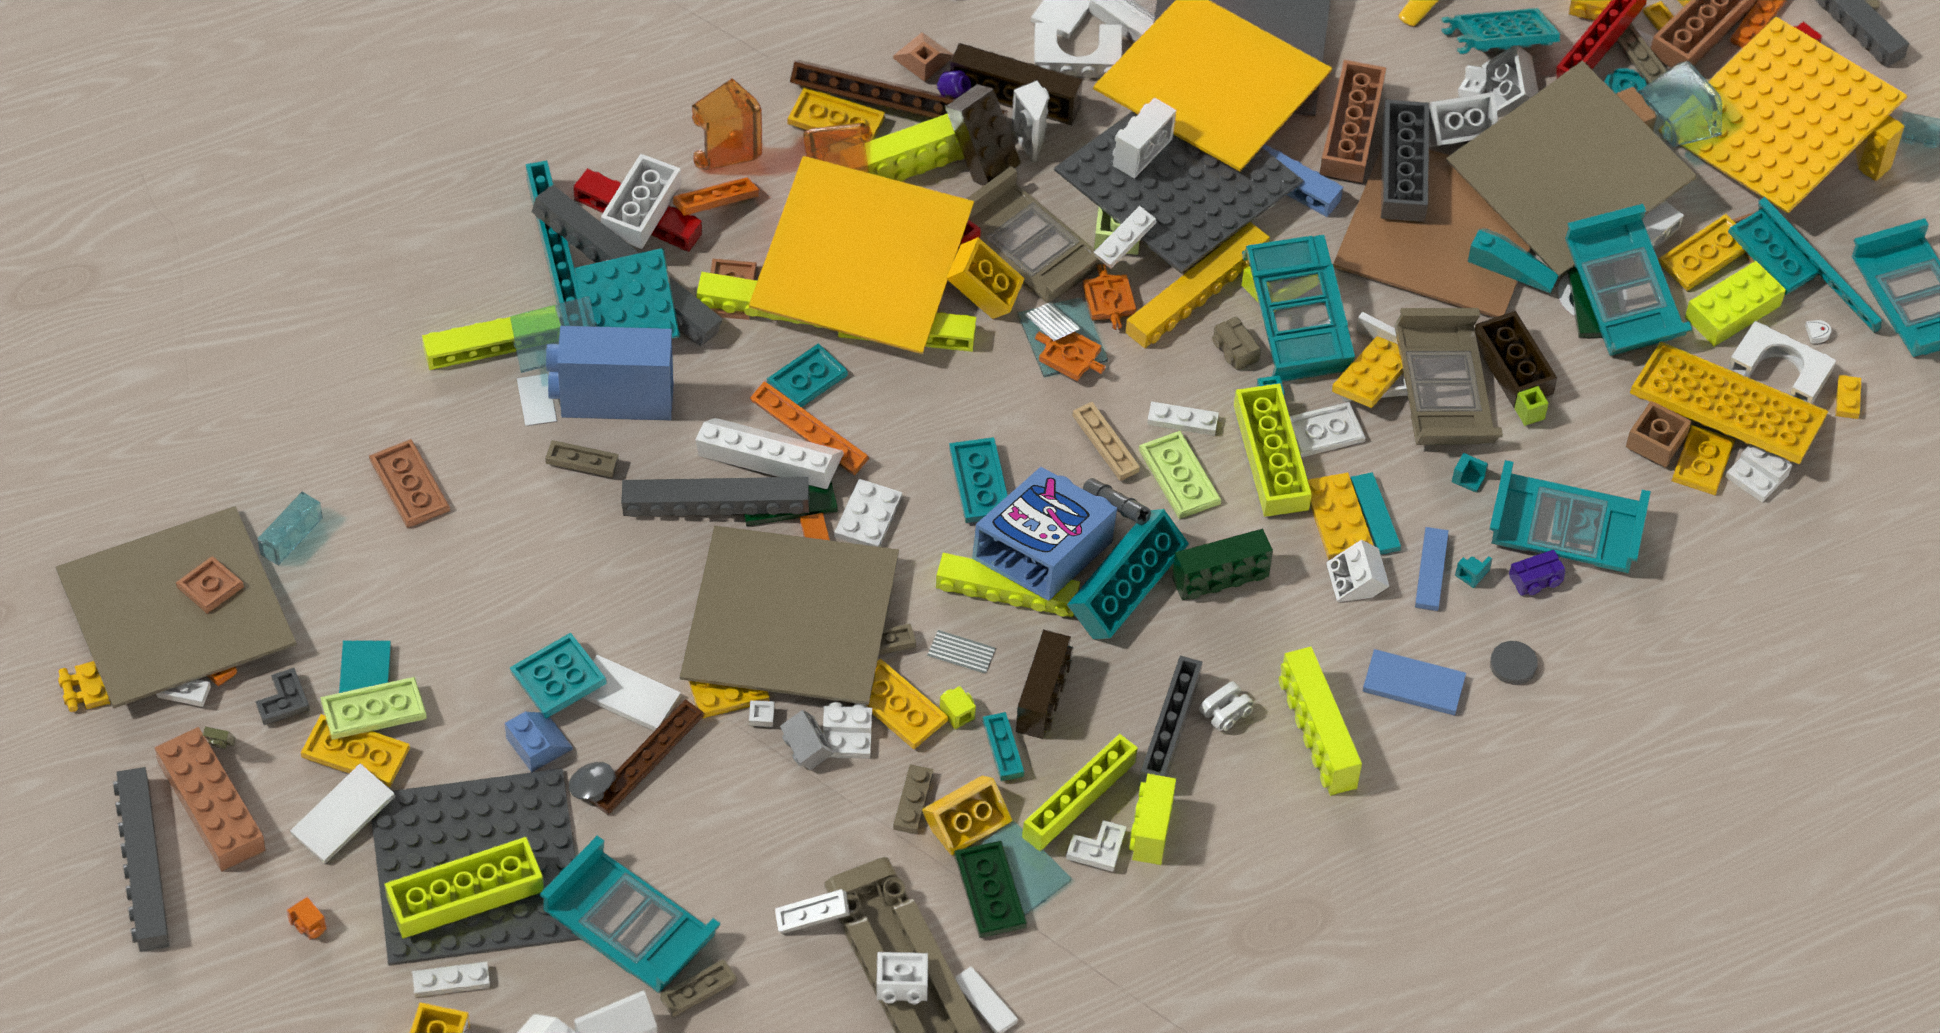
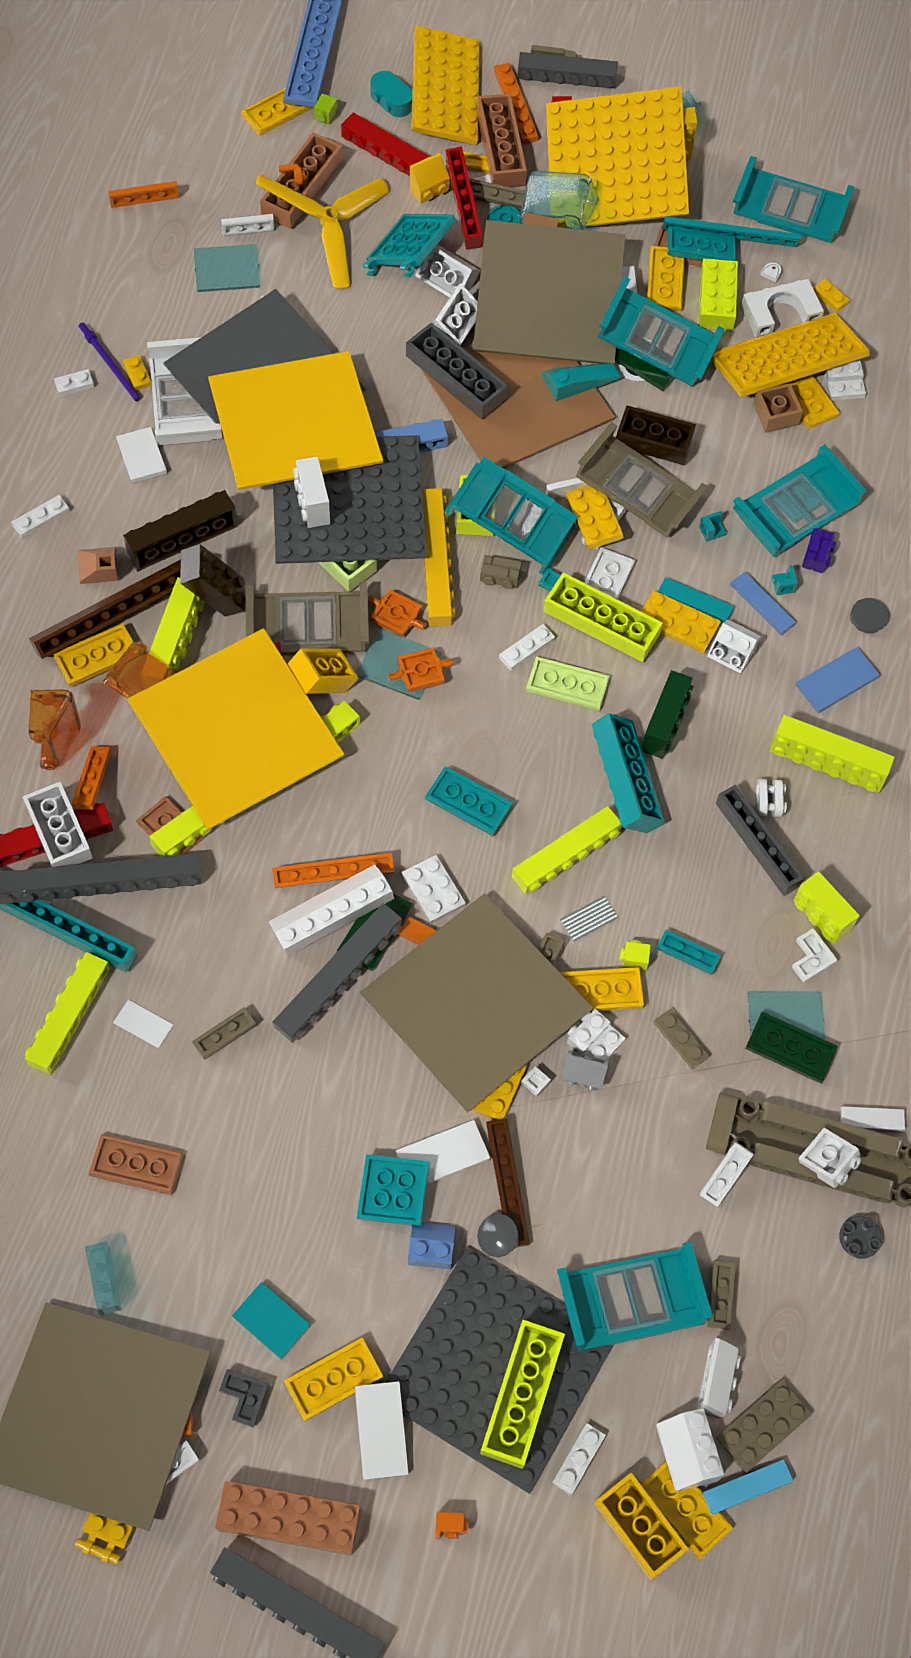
camera: 50 degrees left, 10 degrees up
nougat tile [176,556,244,614] -> none
olive plate [203,726,236,749] -> none
yellowish green tile [320,677,427,740] -> none
clear light blue piece [510,296,597,373] -> none
medium blue brick [546,326,674,421] -> none
teal plate [575,248,680,339] -> none
teal tile [767,343,848,408] -> none
yellow slope [922,775,1013,855] -> none
dark purple head [937,71,971,99] -> none
medium blue brick [972,467,1117,601] -> none
white slope [1012,81,1049,162] -> none
dark brown brick [1016,629,1074,739] -> none
neon yellow brick [1022,734,1138,851] -> none
sticker [1024,302,1081,341] -> none
white arch [1034,22,1122,78] -> none
tan plate [1072,402,1140,481] -> none
dark grey piece [1083,478,1151,524] -> none
white plate [1094,206,1157,269] -> none
nougat brick [1320,60,1386,183] -> none
white bracket [1458,65,1487,97] -> none
lime brick [1514,386,1549,426] -> none

